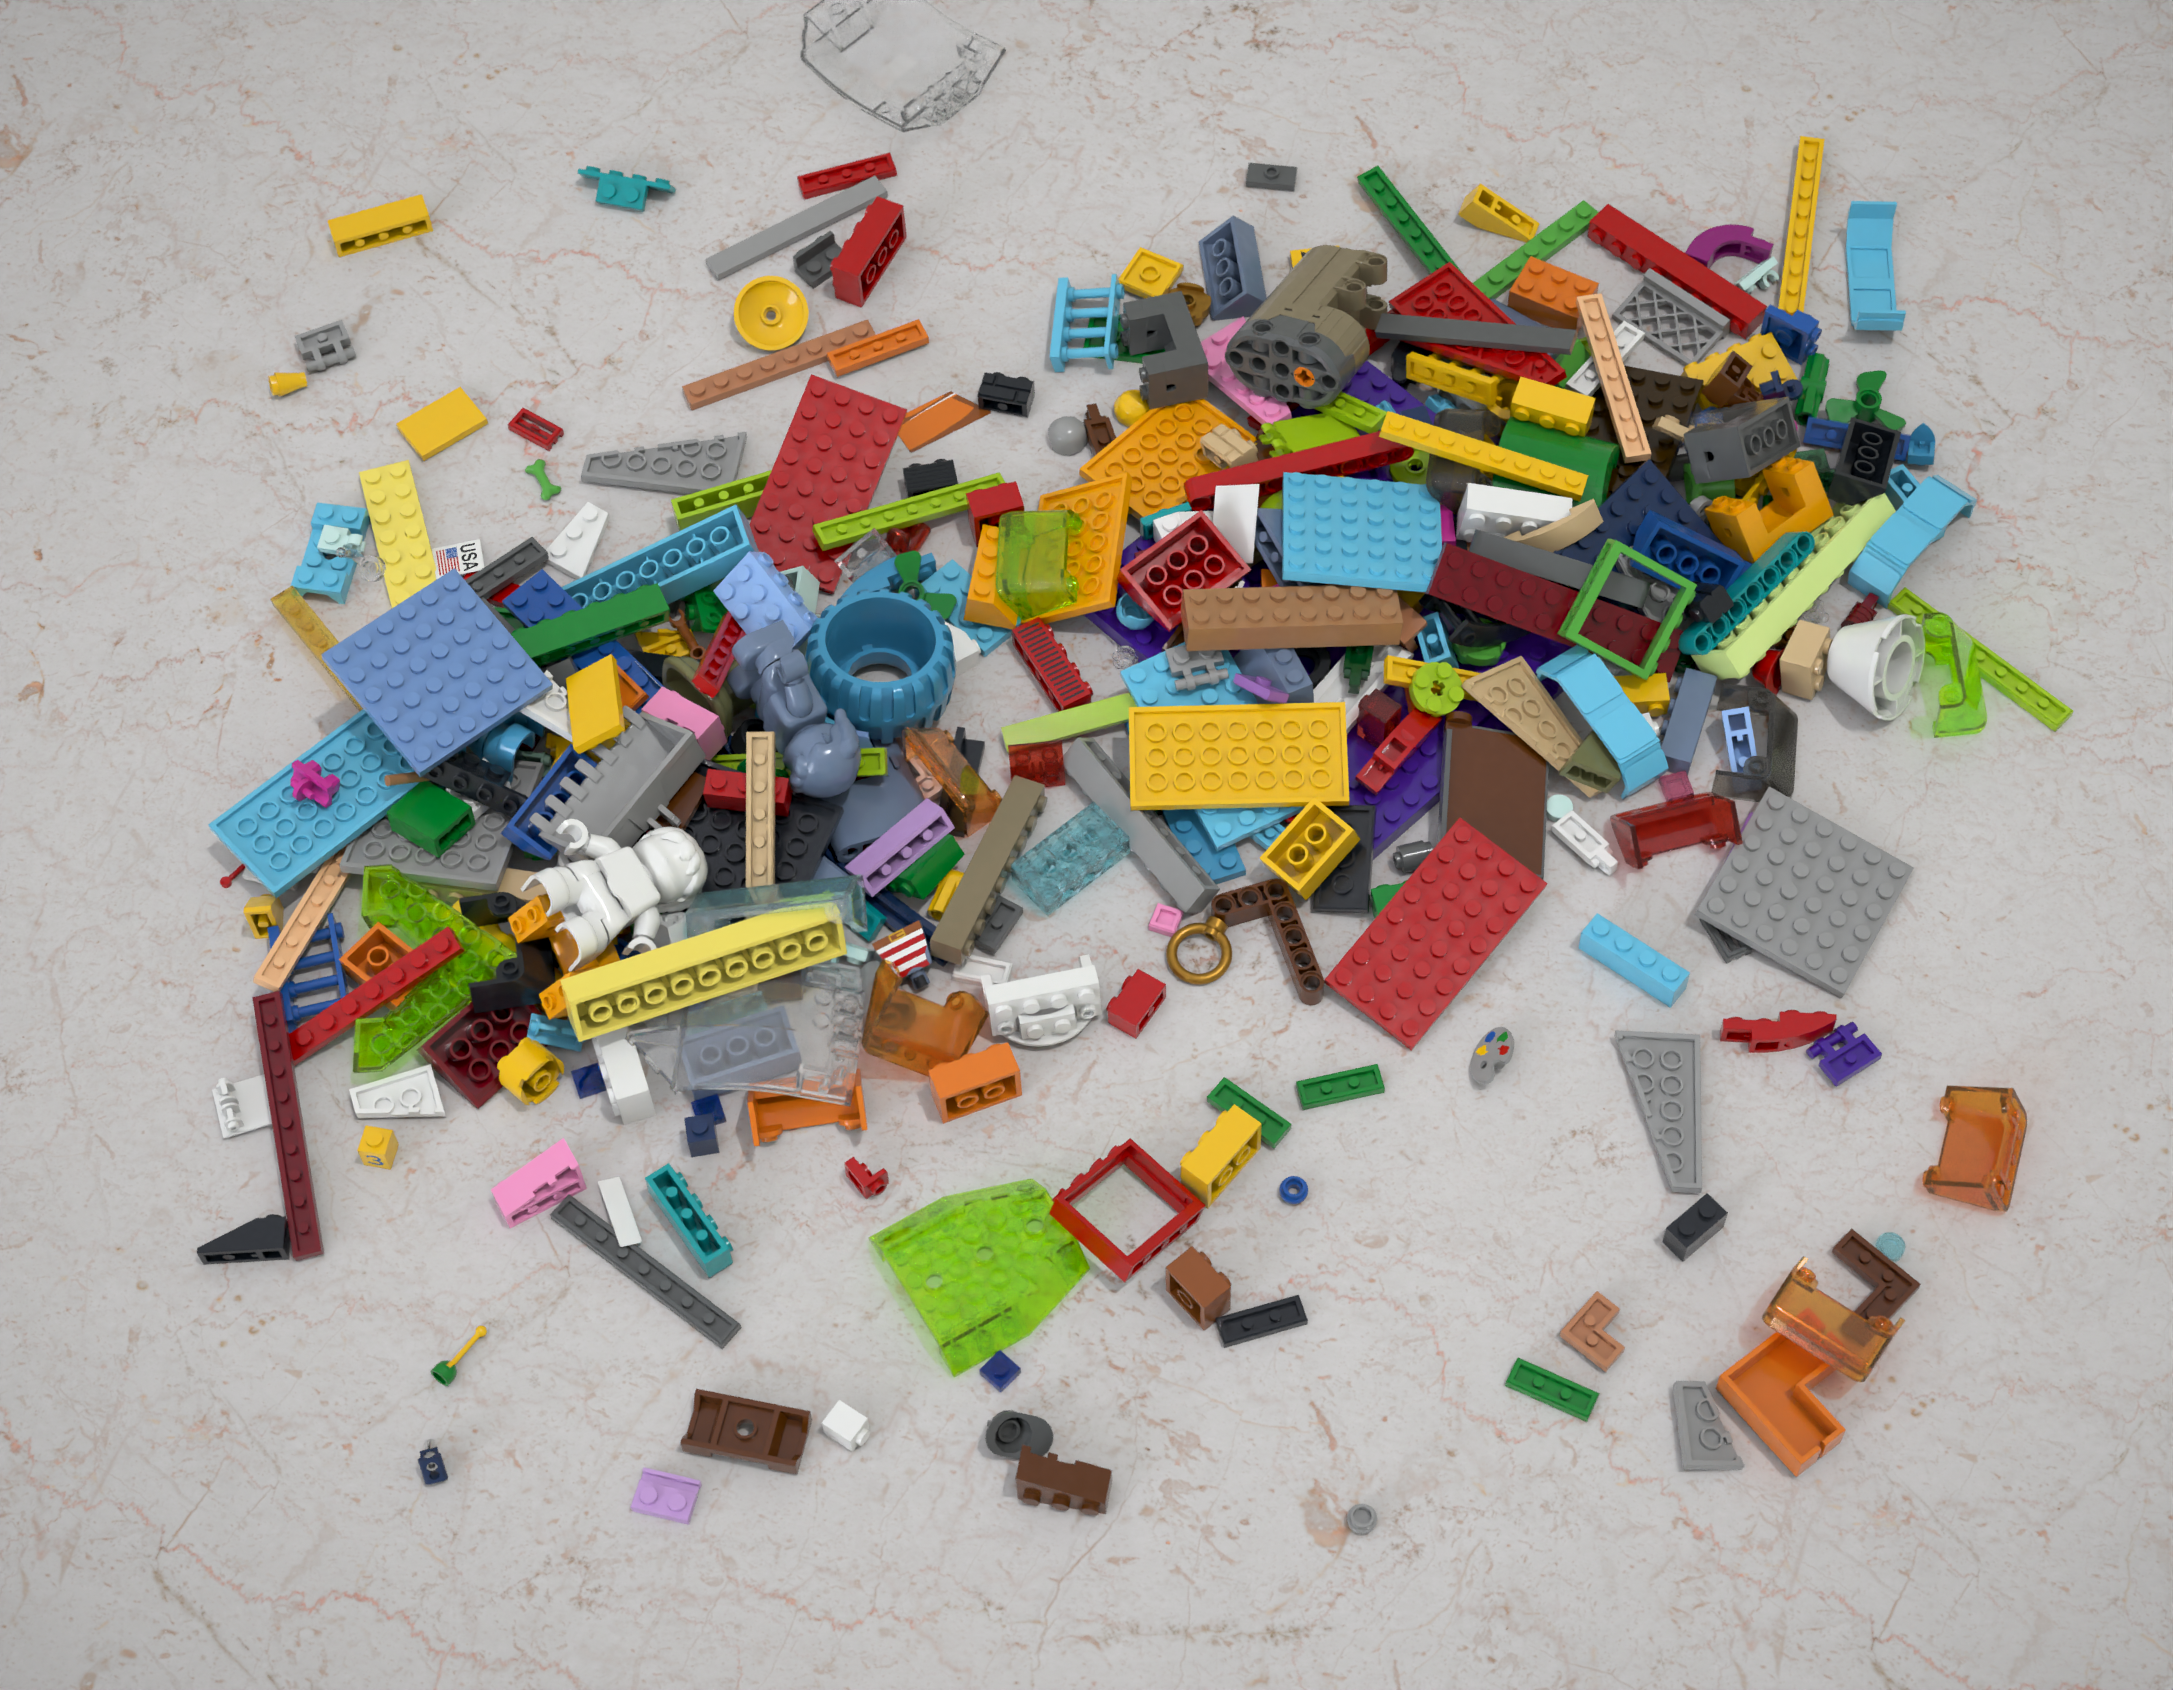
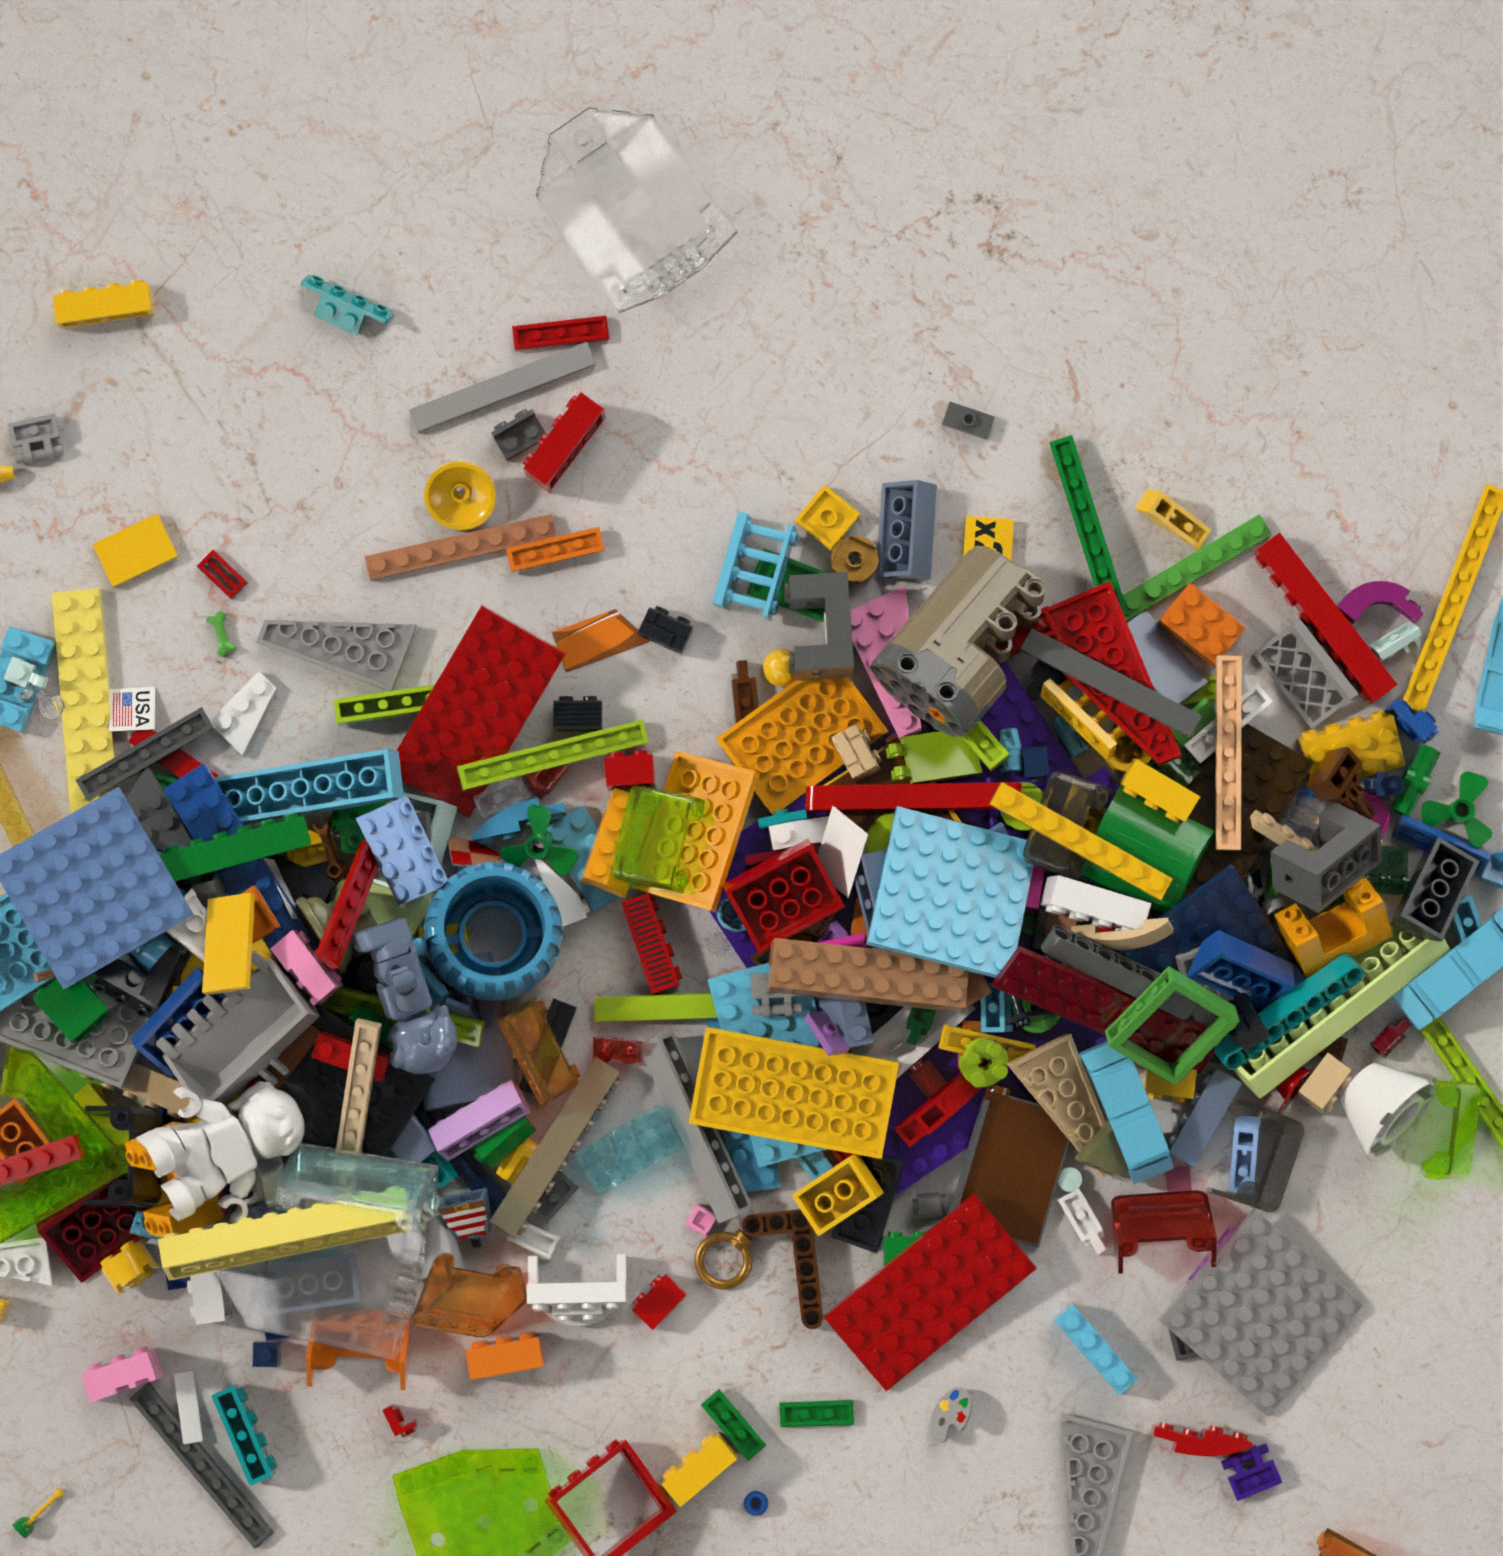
camera: 10 degrees right, 25 degrees up
light grey hair [1048,416,1087,455] -> none

